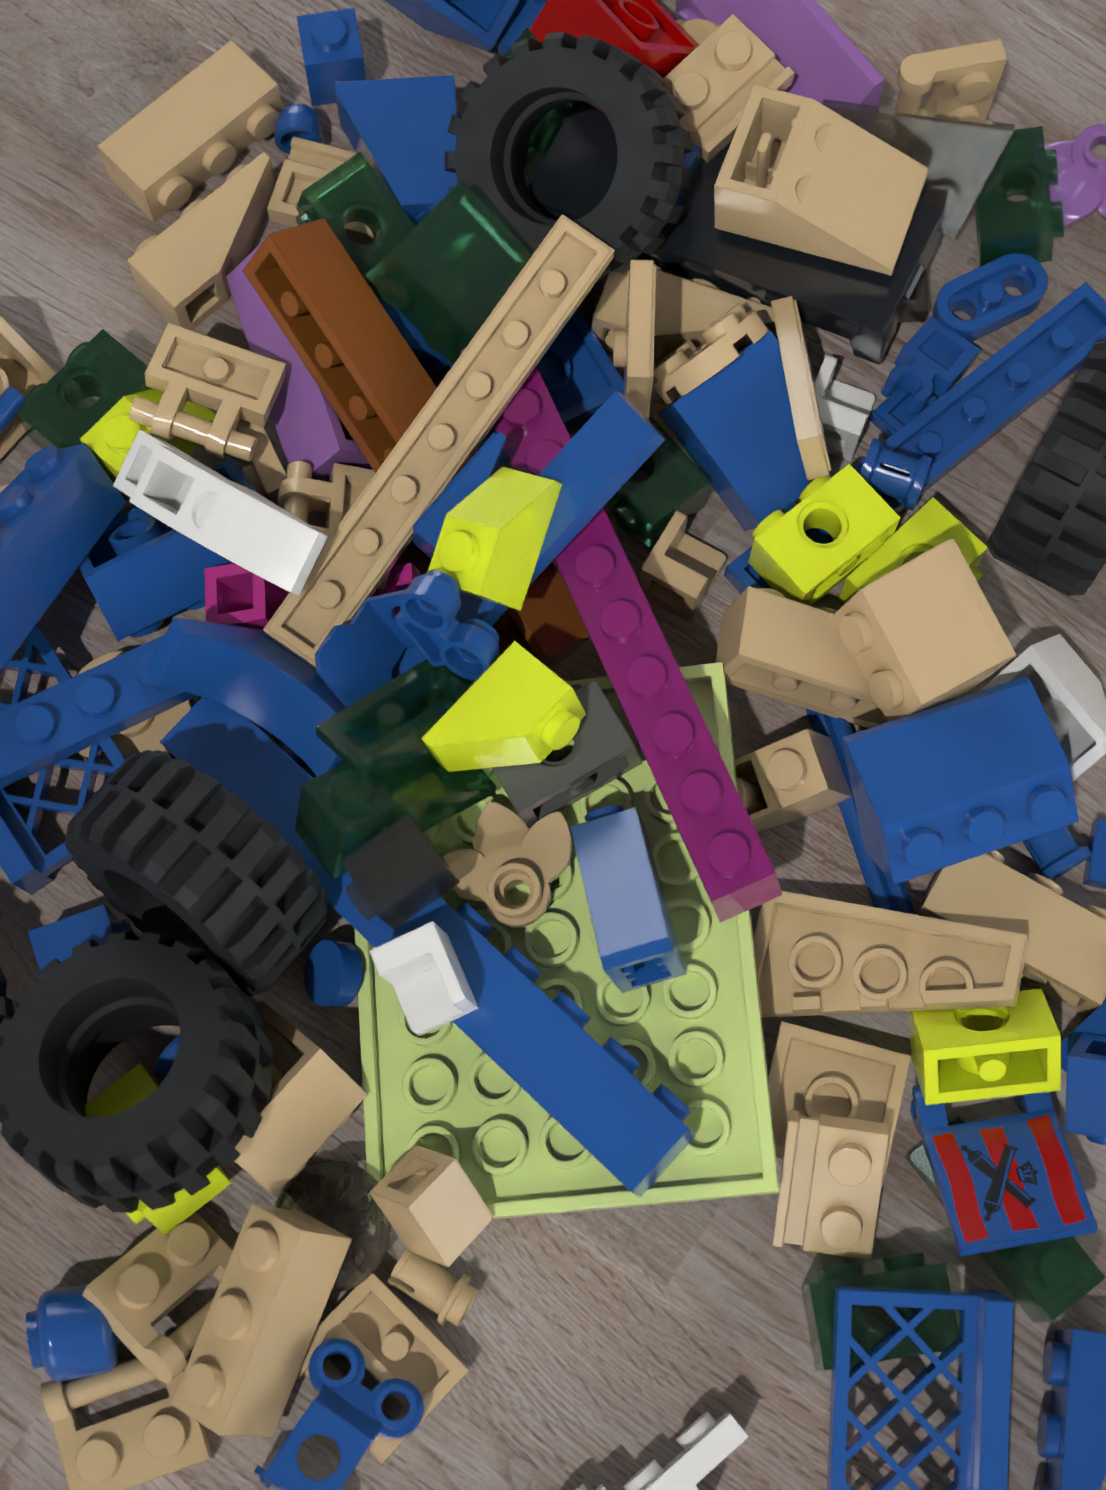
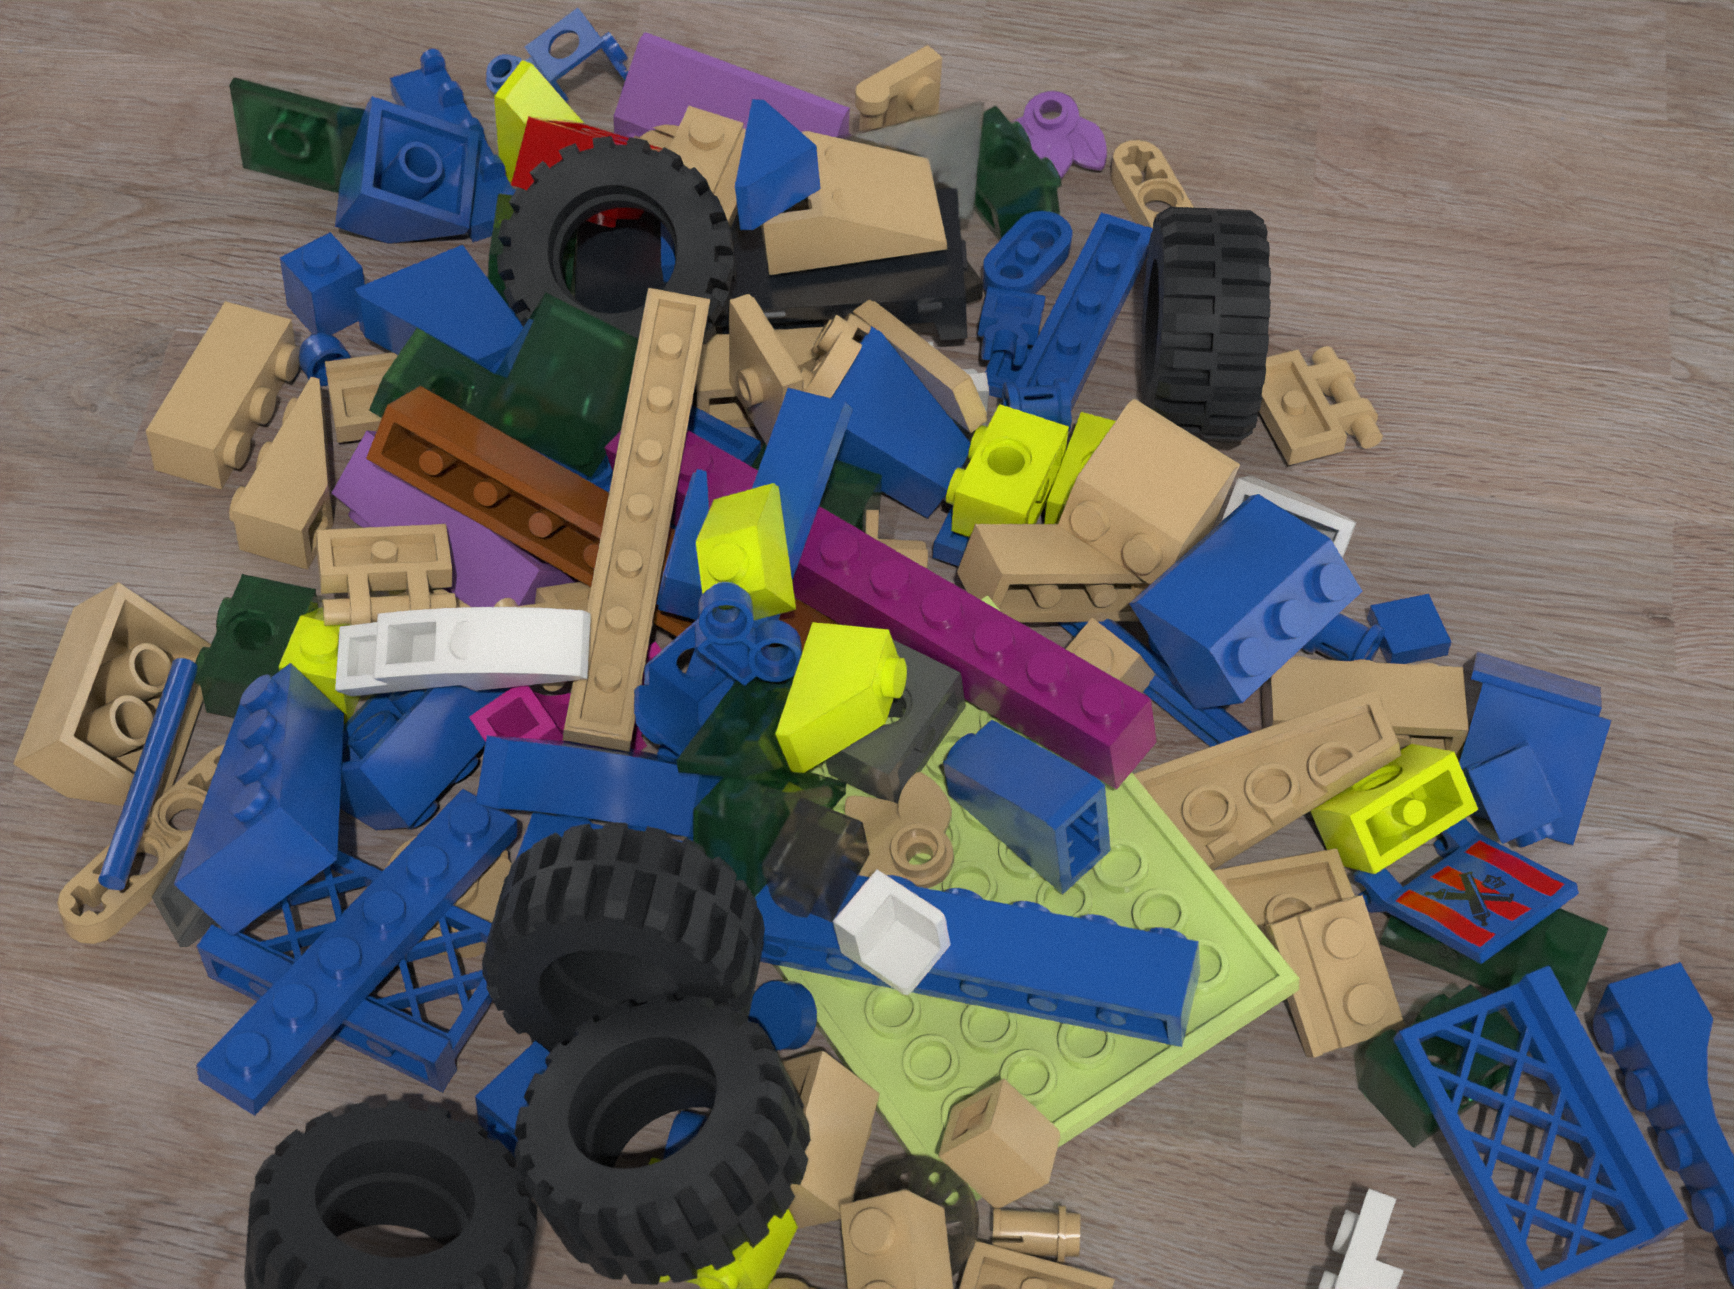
camera: 30 degrees left, 20 degrees down
none -> blue slope [735,99,821,230]

